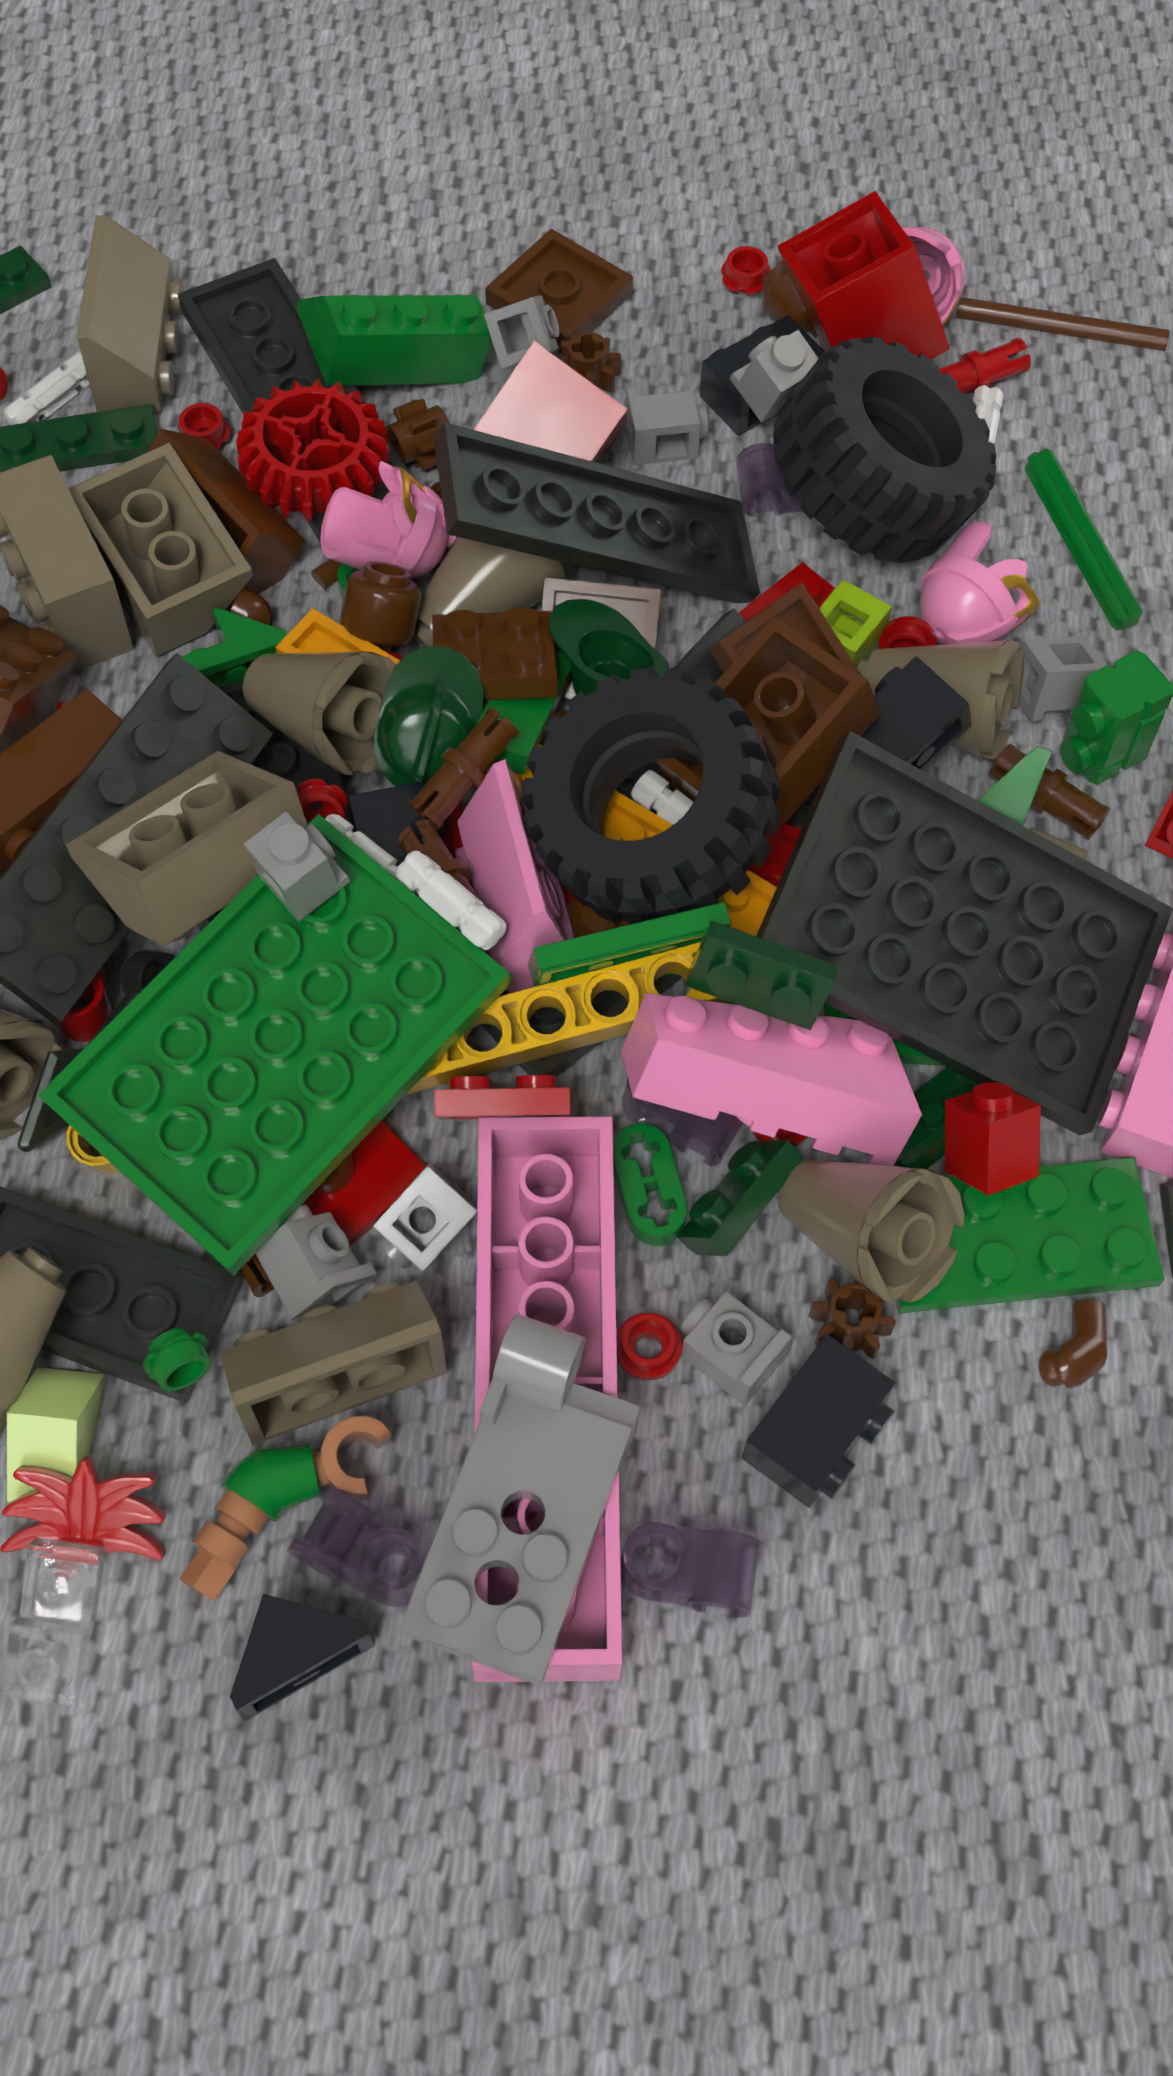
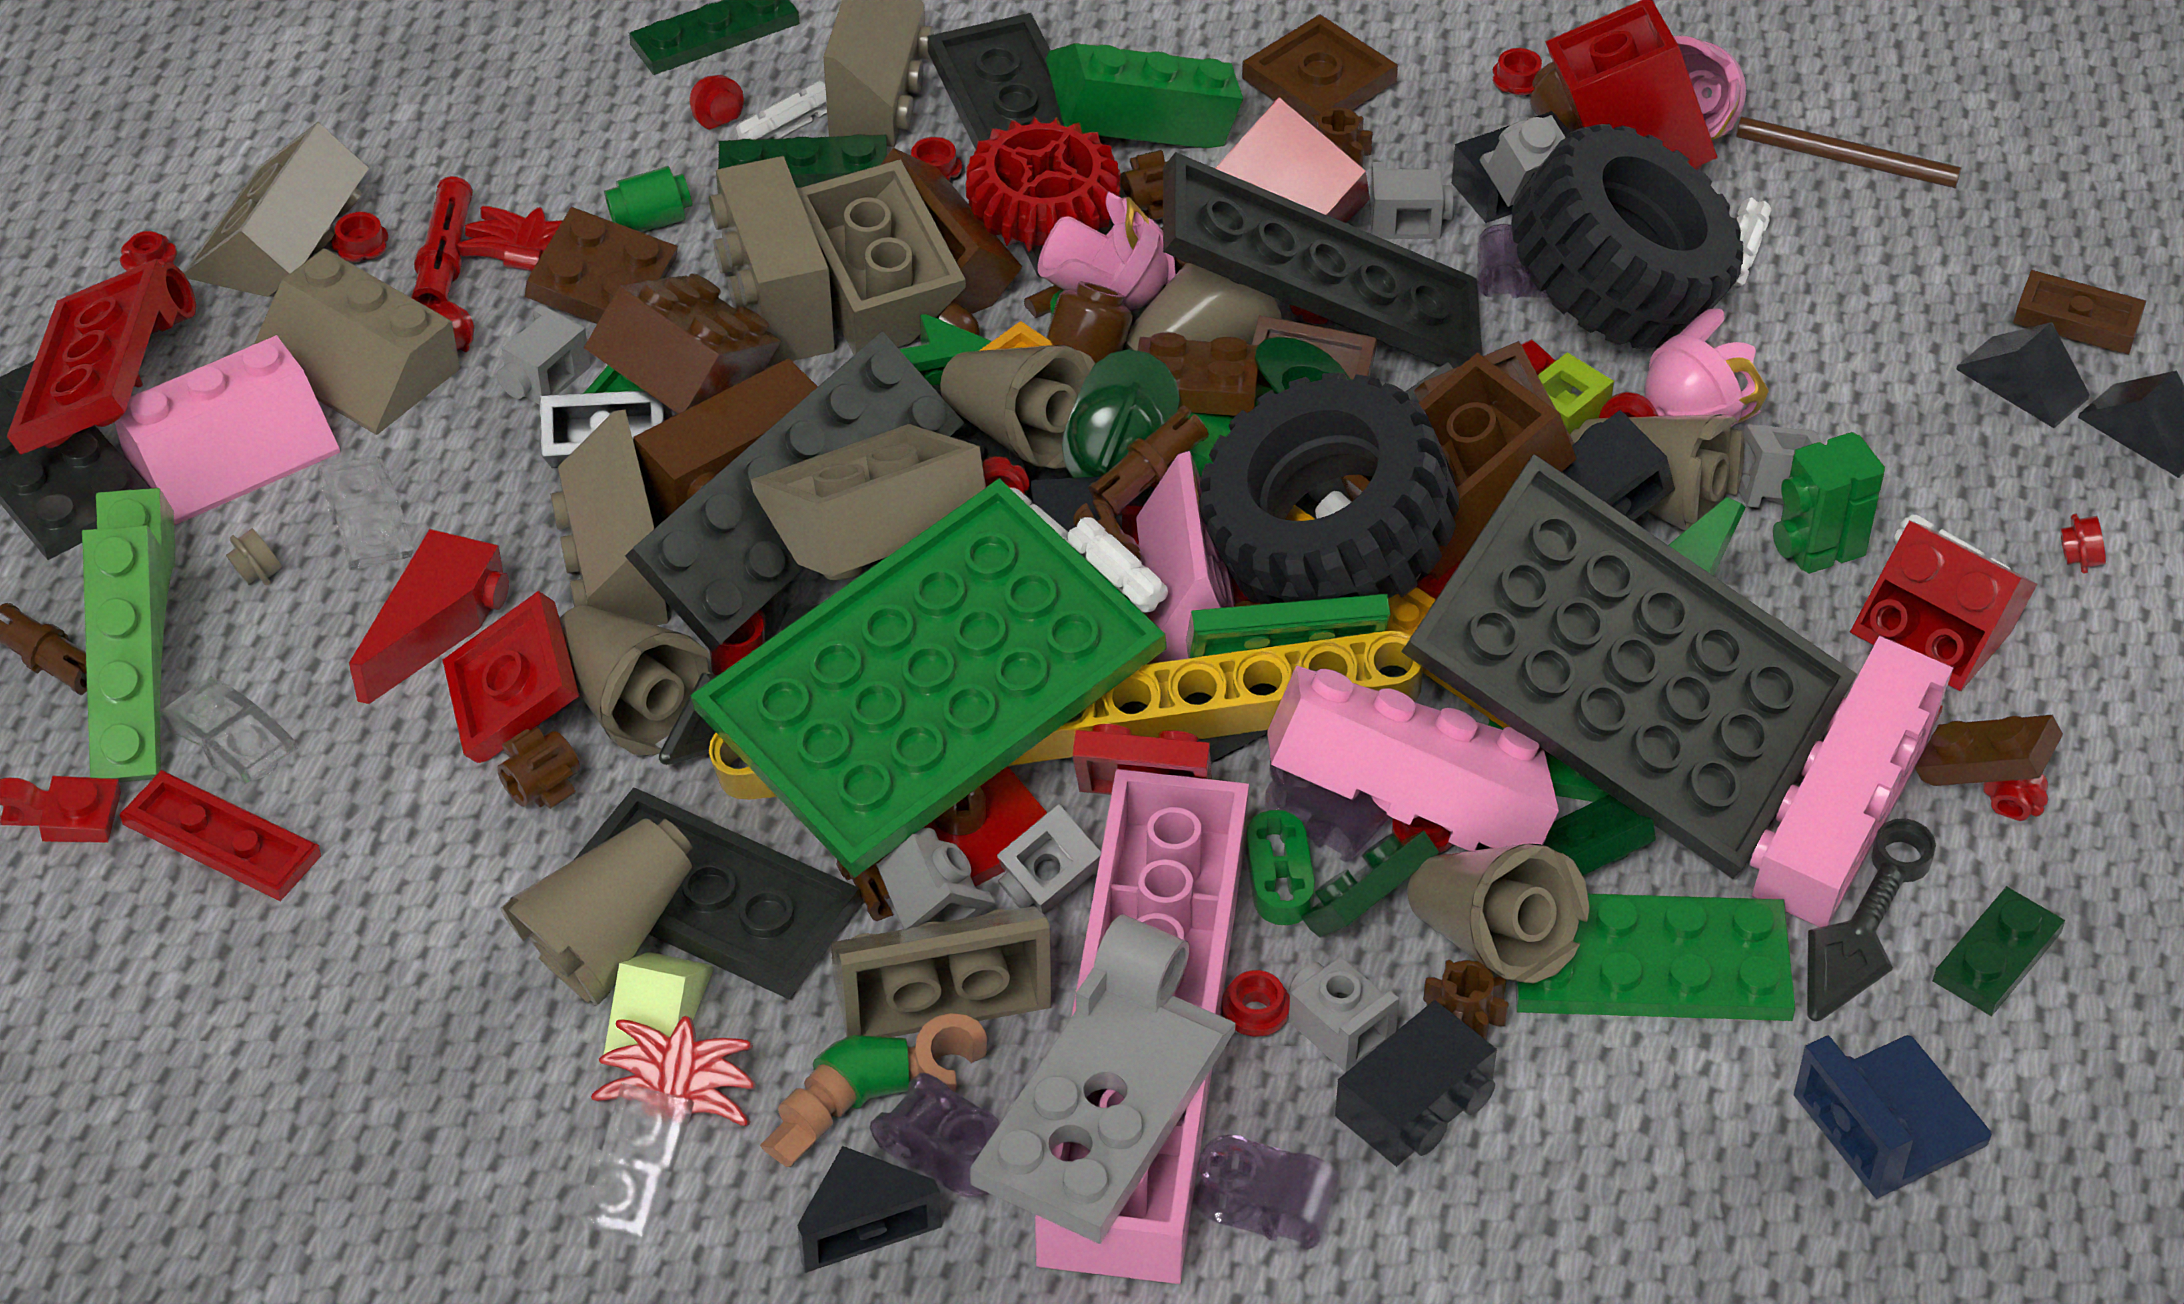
camera: 10 degrees right, 15 degrees down
green plate [143,1328,211,1392] -> none
light grey brick [244,812,350,922] -> none
light grey brick [484,295,559,369] -> none
dark green plate [686,921,837,1030] -> none
red pin [937,338,1031,394] -> none
red brick [945,1082,1041,1196] -> none
reddish brown pin [988,743,1111,841] -> none
green axle [1025,449,1143,630] -> none
reddish brown arm [1039,1300,1108,1388] -> none

